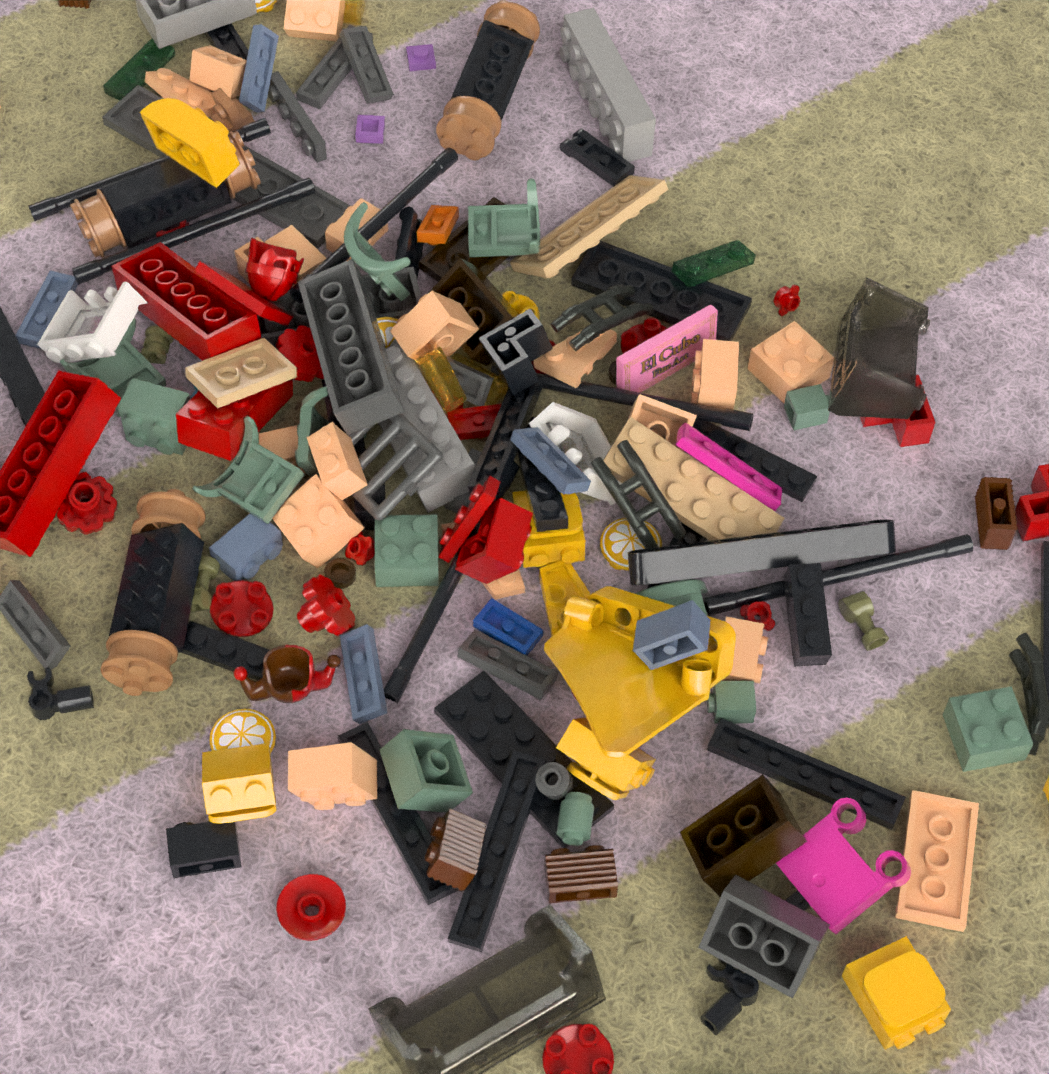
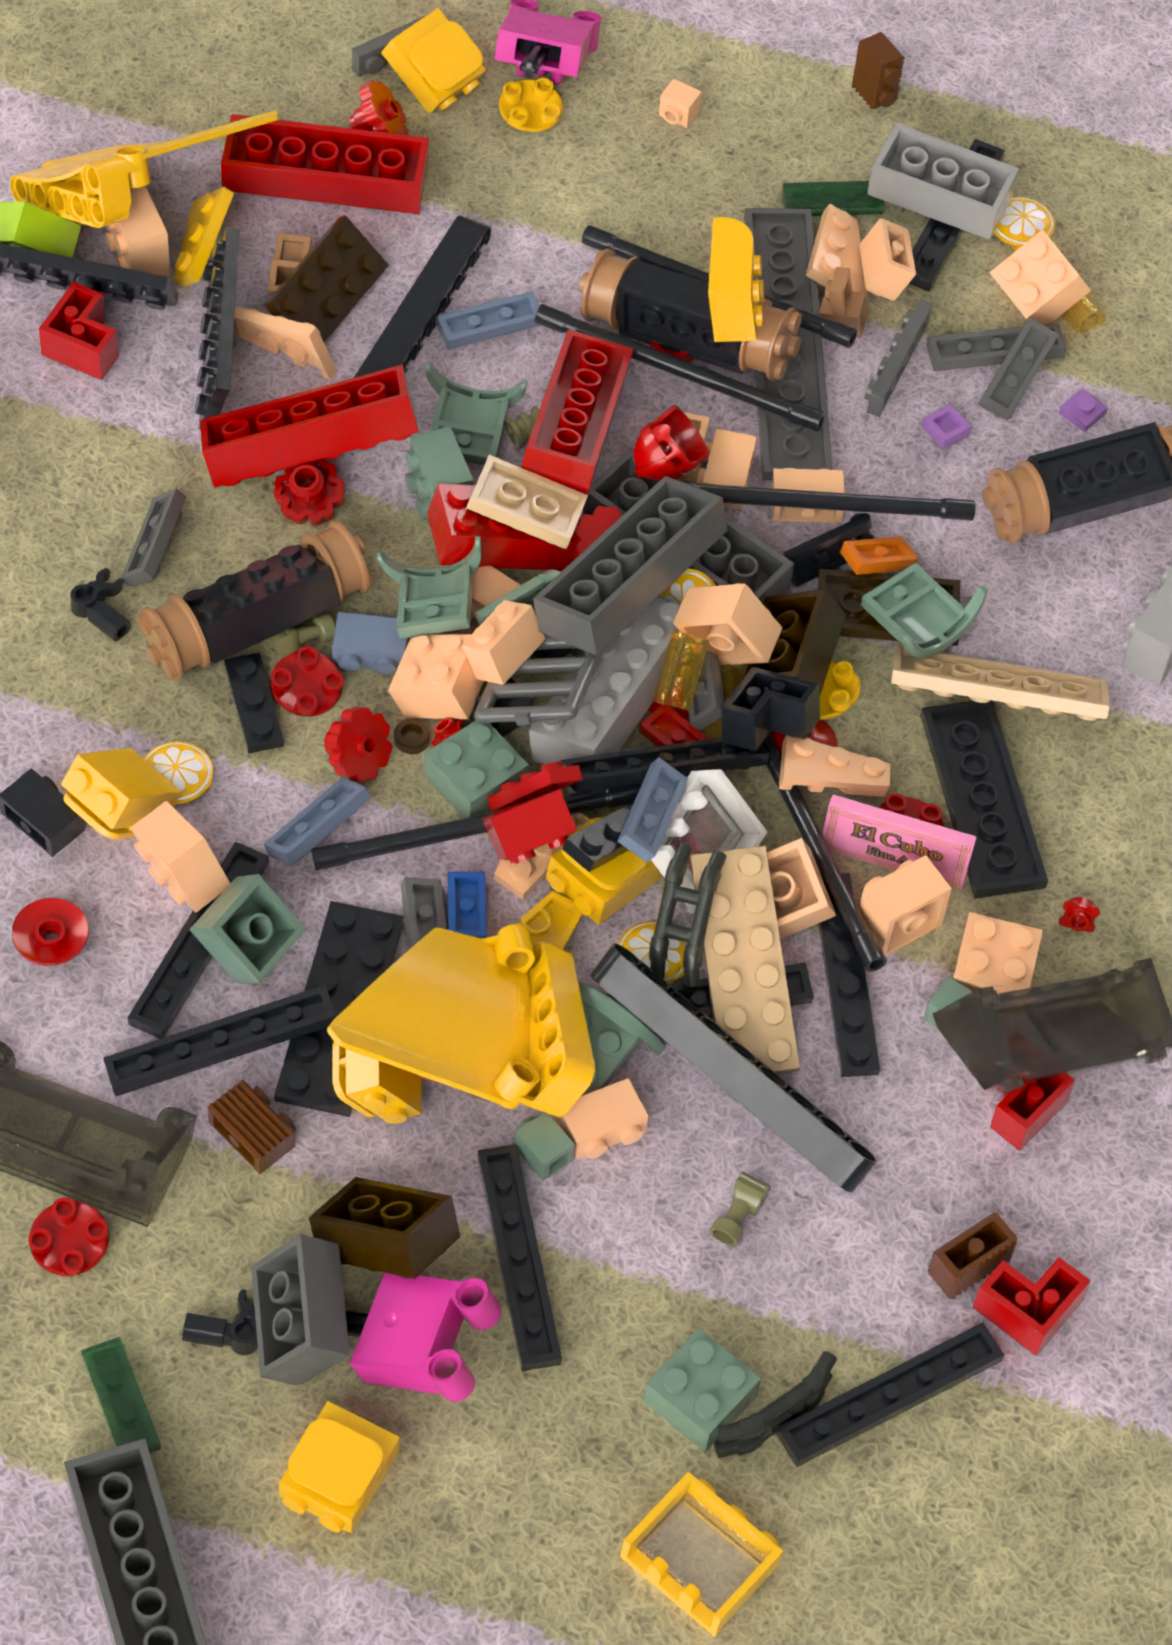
camera: 50 degrees right, 0 degrees up
white window [37,282,147,363] -> none
red tile [195,261,293,326] -> none
reddish brown piece [233,645,341,703] -> none
sand blue plate [239,24,279,113] -> none
sand green piece [344,202,411,302] -> none
brick [424,808,487,891] -> none
dark grey brick [535,762,573,800] -> none
pearl dark grey piece [550,285,654,351] -> none
sand green brick [556,792,594,846] -> none
black plate [560,129,635,187] -> none
sand blue brick [633,600,711,670] -> none
clear green plate [671,240,756,287] -> none
dark pink tile [676,423,782,511] -> none
black piece [703,534,973,616] -> none
red plate [740,601,775,631] -> none
black brick [783,563,832,667] -> none
light nougat plate [895,790,979,932] -> none

